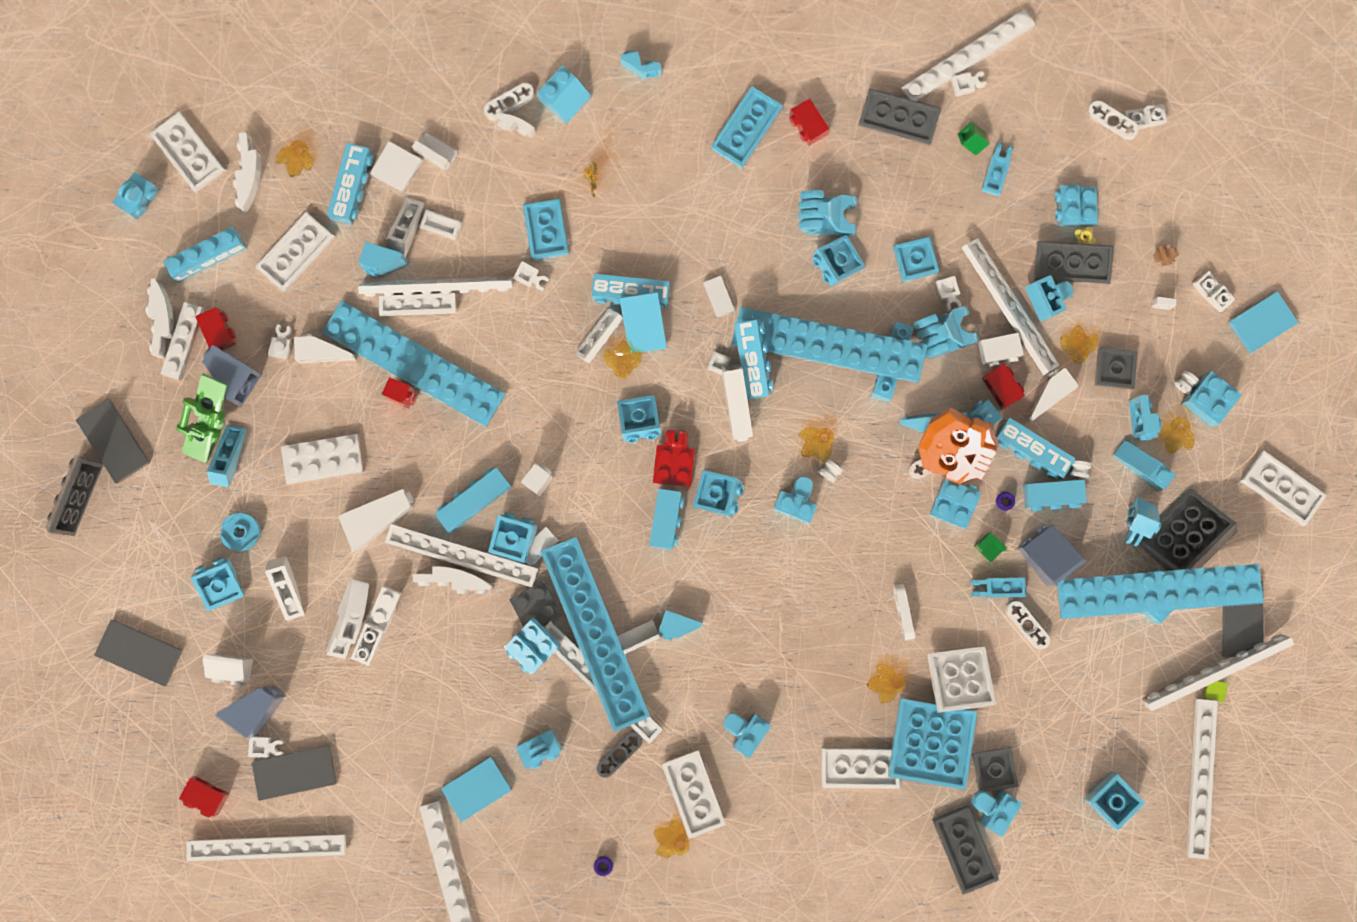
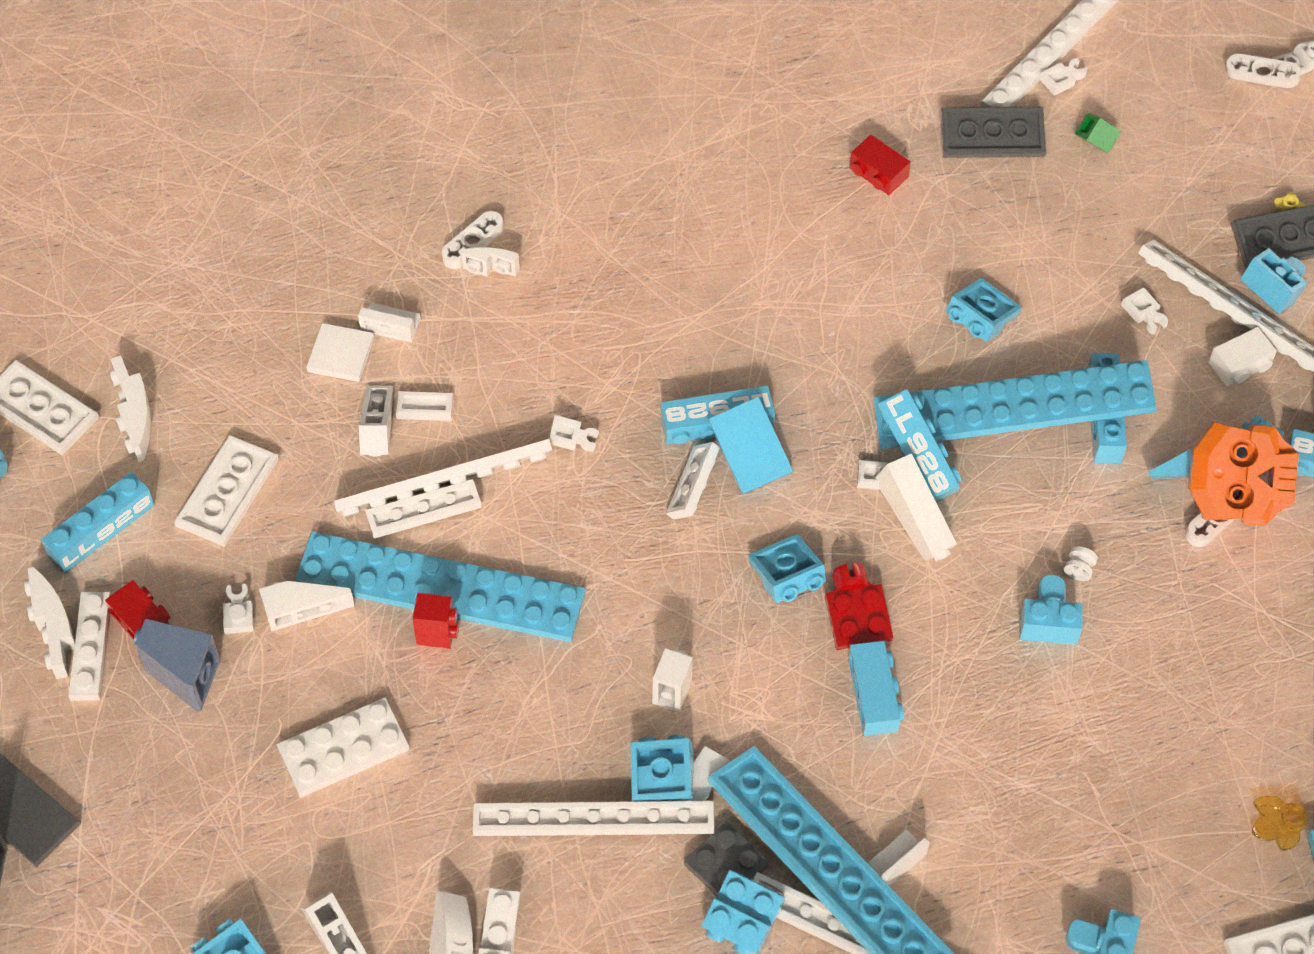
camera: 15 degrees left, 25 degrees down
piece [176,374,228,463] -> none
medium azure slope [207,425,246,488] -> none
medium azure plate [220,513,261,552] -> none
clear yellow plate [275,140,313,177] -> none
medium azure brick [327,143,373,225] -> none
white slope [338,489,414,552] -> none
medium azure slope [358,241,408,278] -> none
white slope [413,566,493,594] -> none
medium azure brick [434,467,512,534] -> none
medium azure tile [523,198,569,260] -> none
medium azure slope [537,66,591,124] -> none
clear yellow plate [584,160,598,197] -> none
clear yellow plate [604,340,642,378] -> none
medium azure slope [620,51,661,79] -> none
medium azure slope [658,610,702,641] -> none
medium azure plate [693,470,744,518] -> none
white tile [703,276,735,318] -> none
medium azure plate [711,86,783,169] -> none
medium azure piece [798,190,857,236] -> none
clear yellow plate [798,427,834,462] -> none
medium azure tile [893,236,940,282] -> none
white beam [893,583,915,640] -> none
medium azure piece [914,306,979,359] -> none
medium azure plate [929,479,981,529] -> none
medium azure hinge [981,142,1013,197] -> none
red brick [982,363,1025,410] -> none
medium azure plate [1054,185,1098,226] -> none

